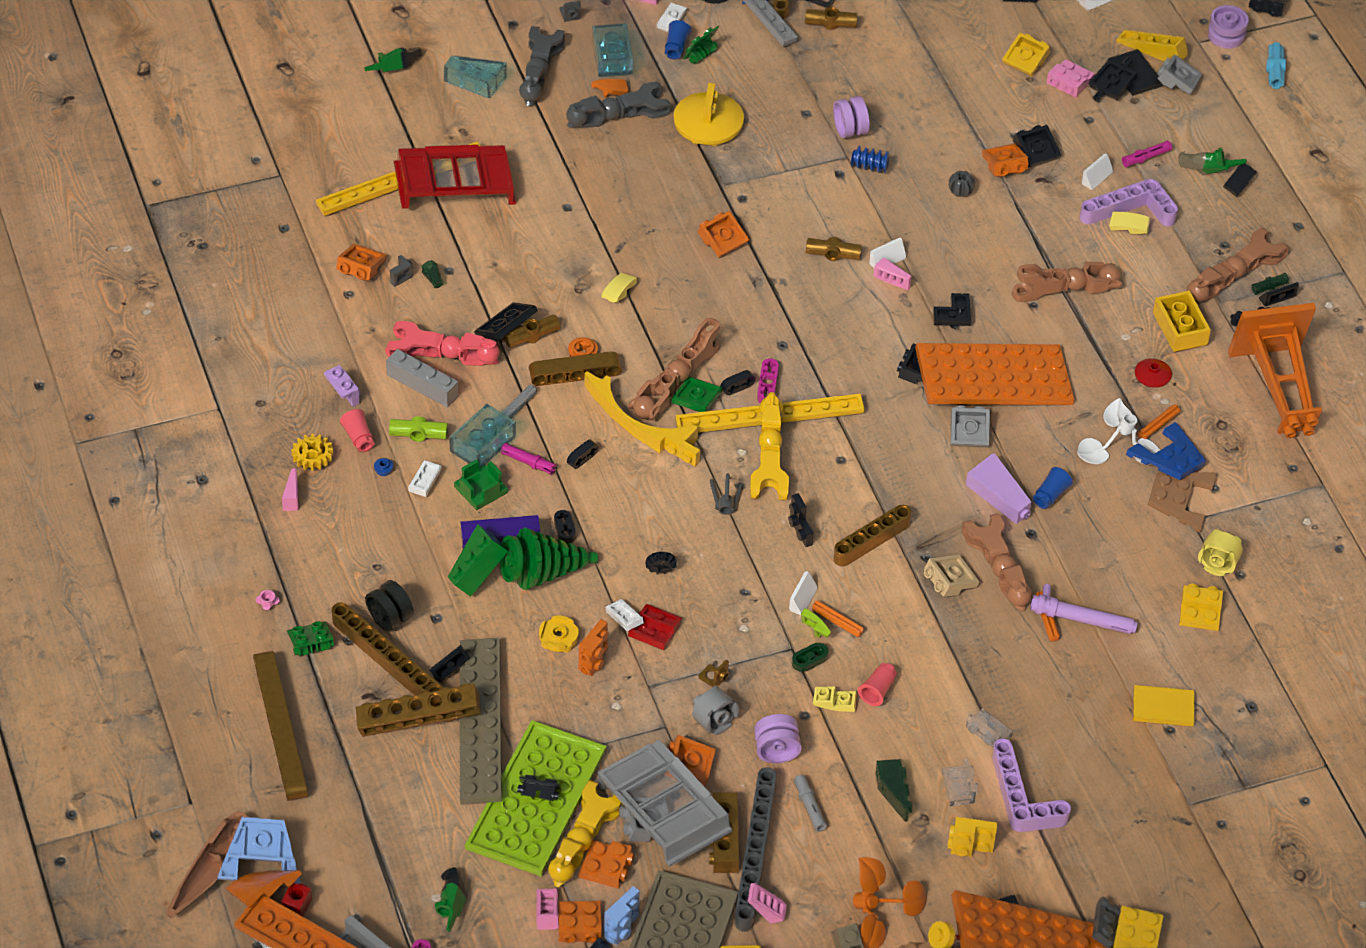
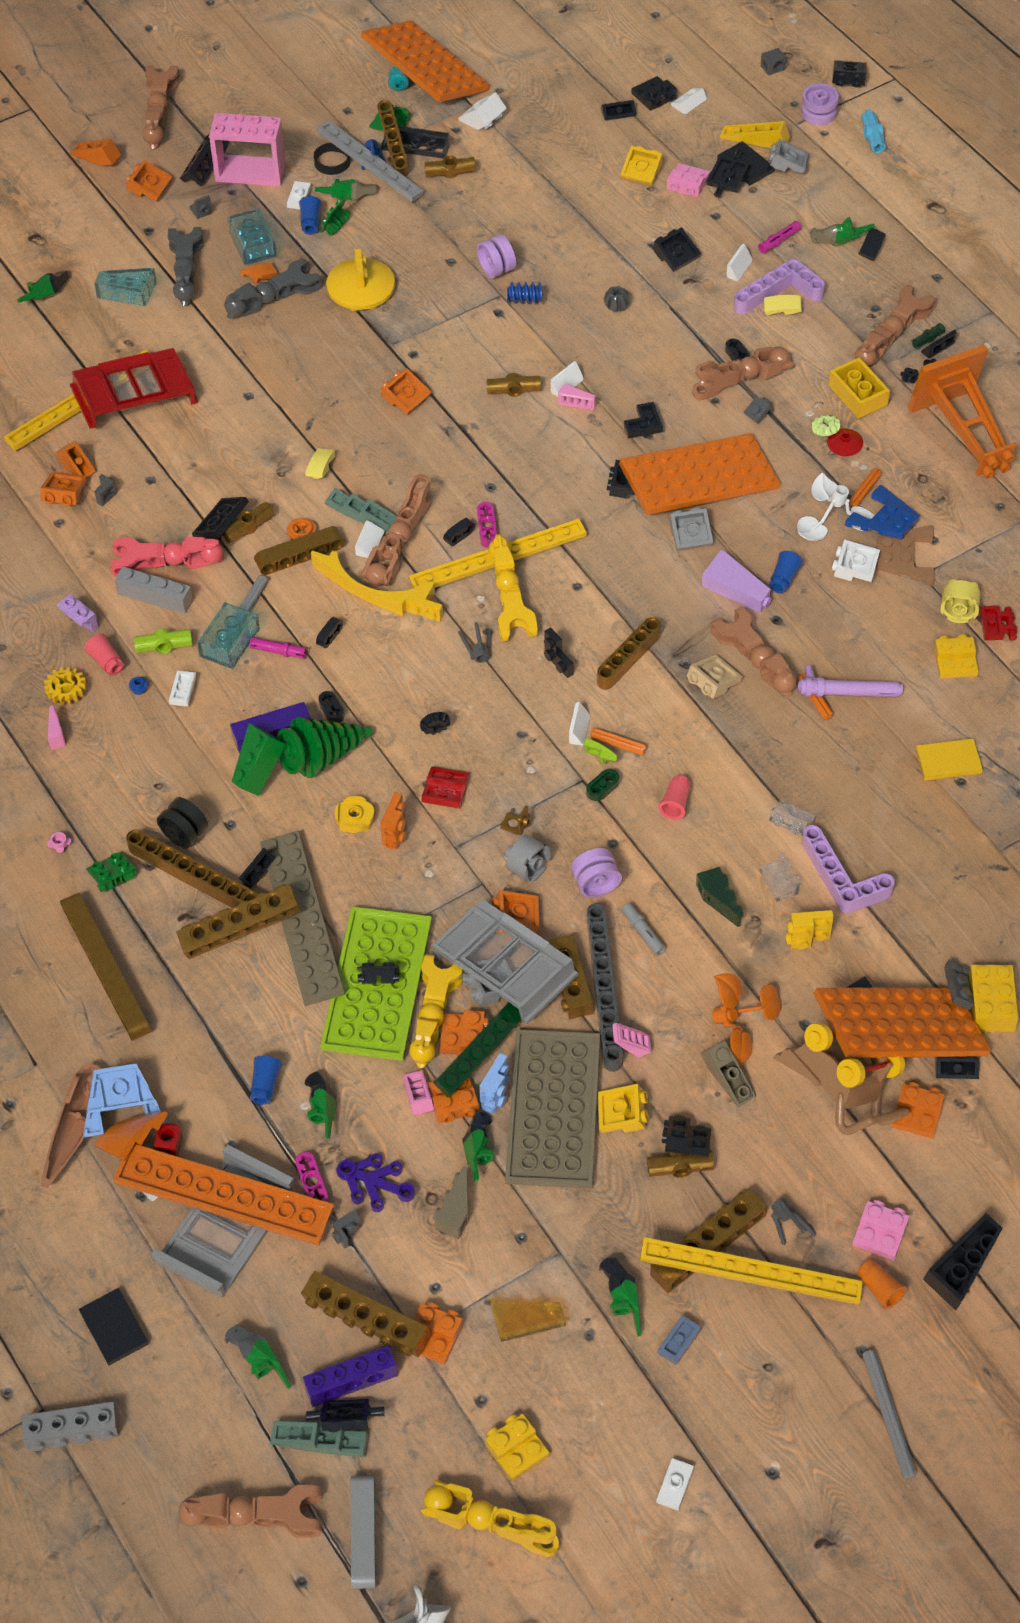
camera: 10 degrees left, 5 degrees up
clear green cone [421,260,444,288] -> none
green panel [454,459,508,511] -> none
white plate [605,599,643,631] -> none
green plate [672,377,722,412] -> none
light yellow slope [813,686,857,712] -> none
orange plate [982,144,1028,177] -> none
none -> orange slope [55,441,96,477]
none -> blue plant [250,1056,283,1105]
none -> animal [314,179,377,200]
none -> sand green slope [325,488,397,531]
none -> white slope [355,520,385,558]
none -> dark green plate [433,1002,521,1098]
none -> black beam [725,338,750,361]
none -> dark grey bracket [744,396,774,424]
none -> yellowish green gear [812,414,840,436]
none -> white plate [831,540,880,582]
none -> red plate [979,606,1017,641]

